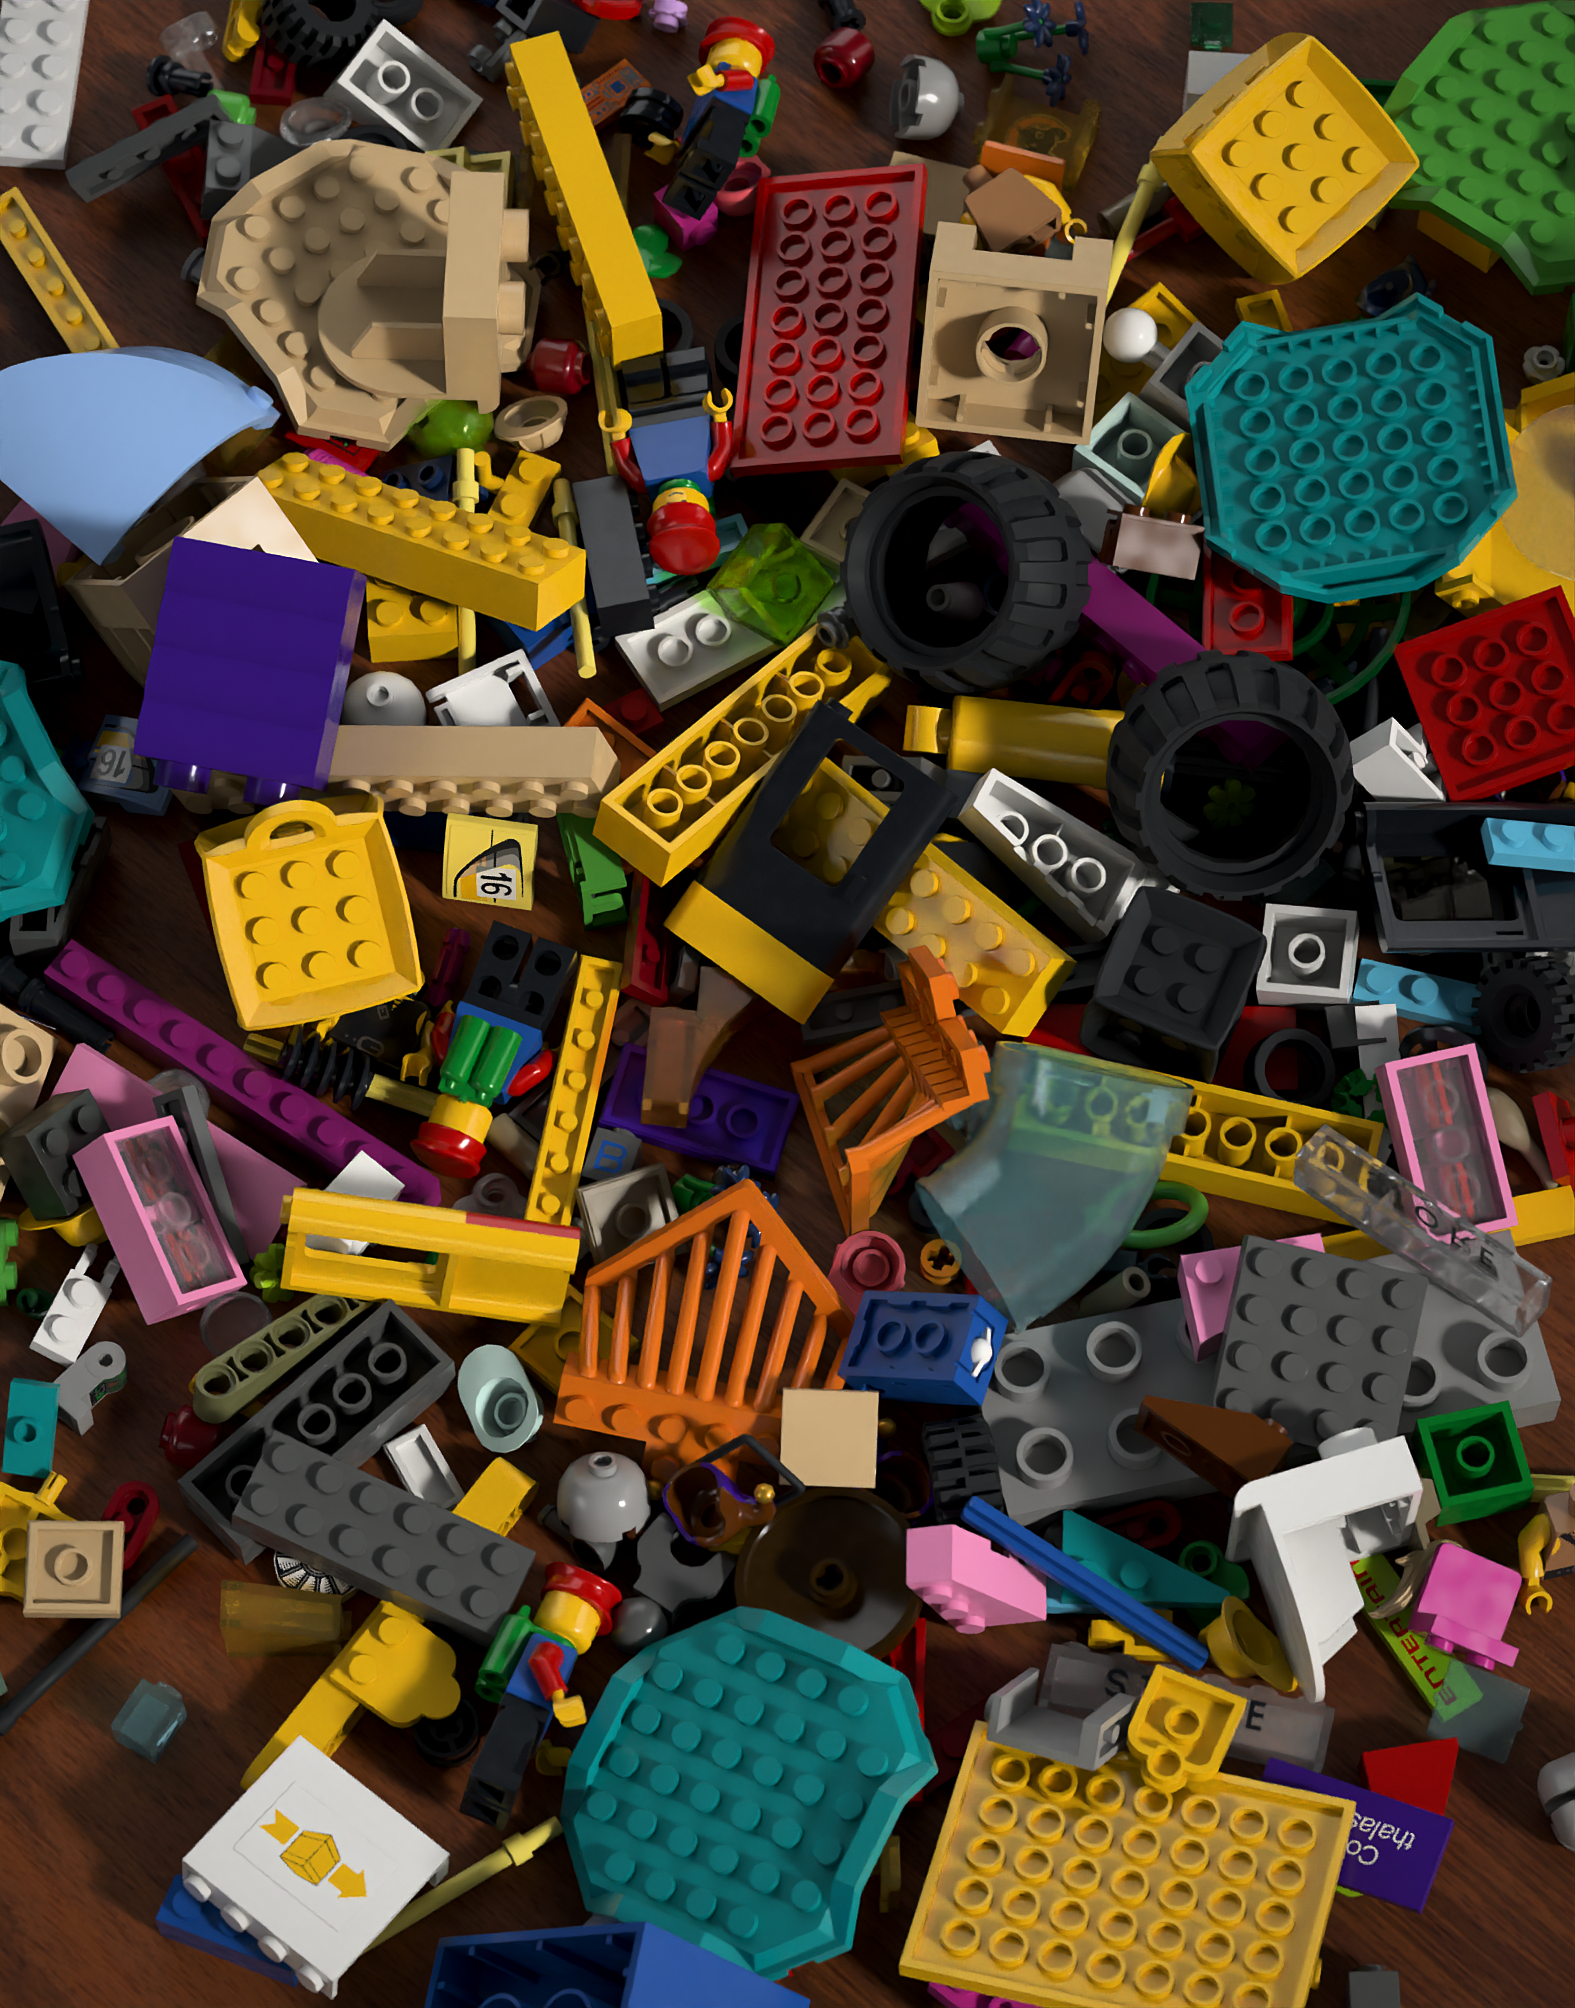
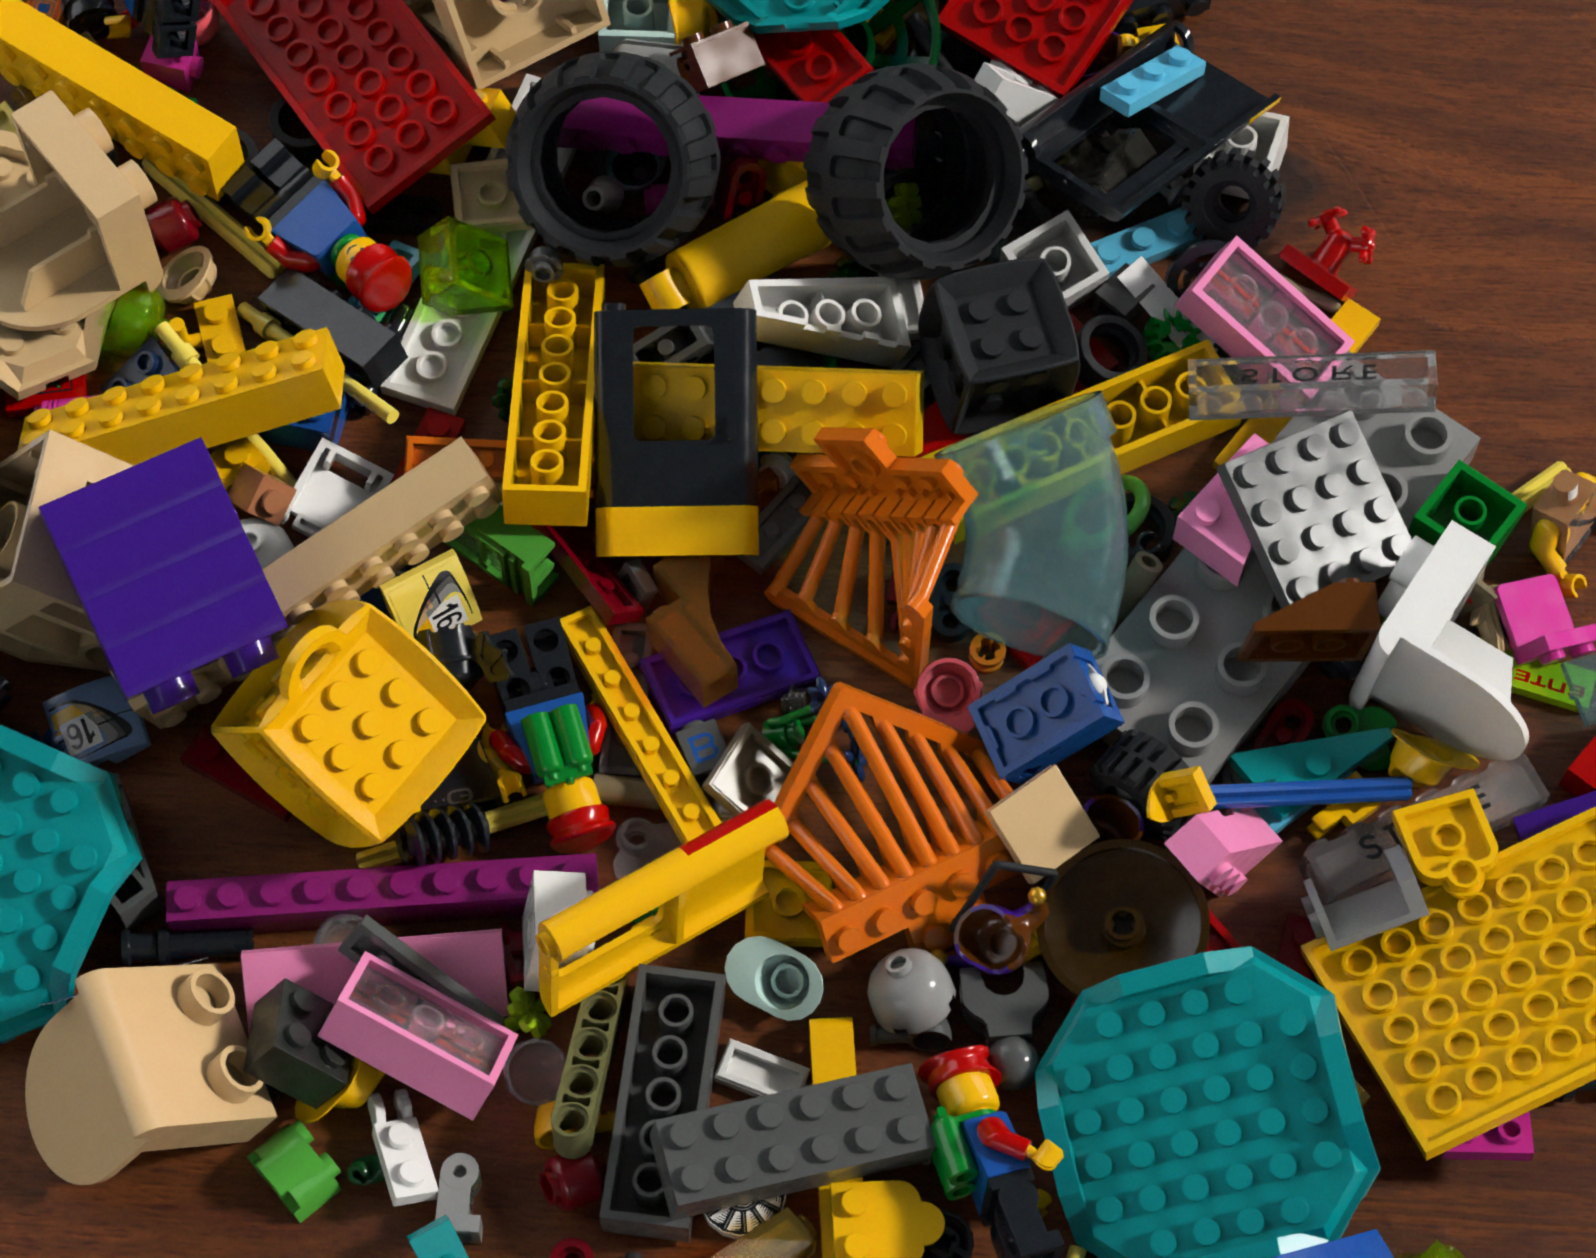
camera: 40 degrees left, 0 degrees up
none -> nougat brick [228,462,297,526]
none -> black helmet [413,623,516,693]
none -> yellow plate [1146,766,1217,823]

